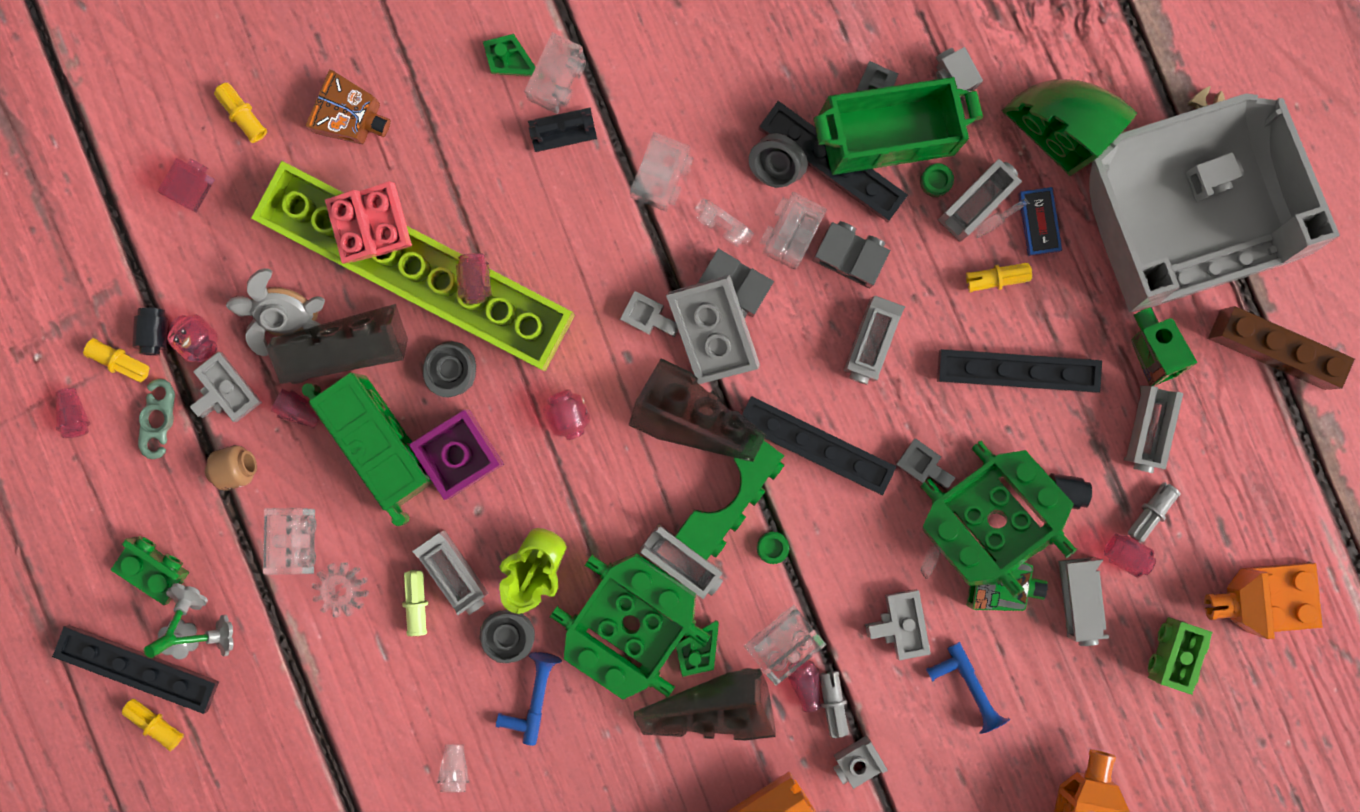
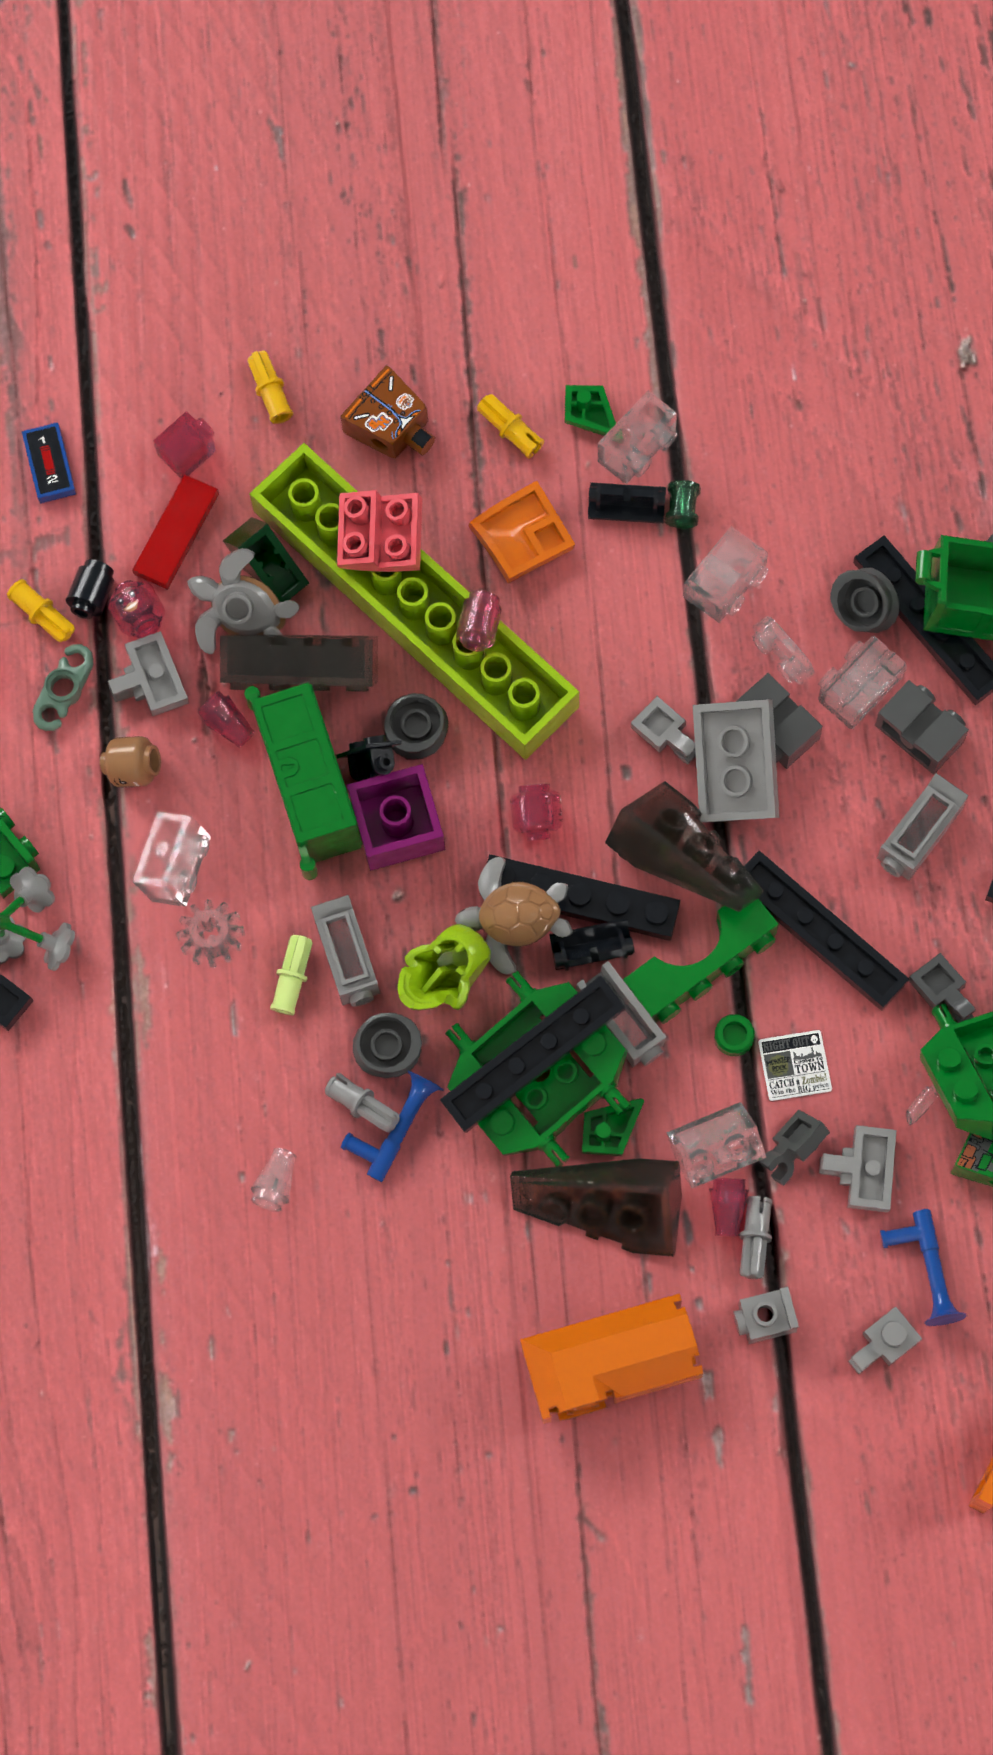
camera: 25 degrees right, 15 degrees down
none -> tile [21,422,76,504]
none -> red tile [132,474,219,590]
none -> dark green arch [223,517,309,602]
none -> light grey axle [325,1073,400,1132]
none -> black hinge [337,735,402,782]
none -> black plate [440,975,627,1133]
none -> medium nougat animal [454,857,573,974]
none -> orange plate [469,481,575,583]
none -> yellow axle [477,394,545,459]
none -> black plate [480,854,680,941]
none -> black hinge [549,919,635,971]
none -> clear green bush [664,480,701,529]
none -> sticker [758,1030,832,1101]
none -> dark grey plate [759,1110,830,1186]
none -> light grey plate [848,1306,922,1374]

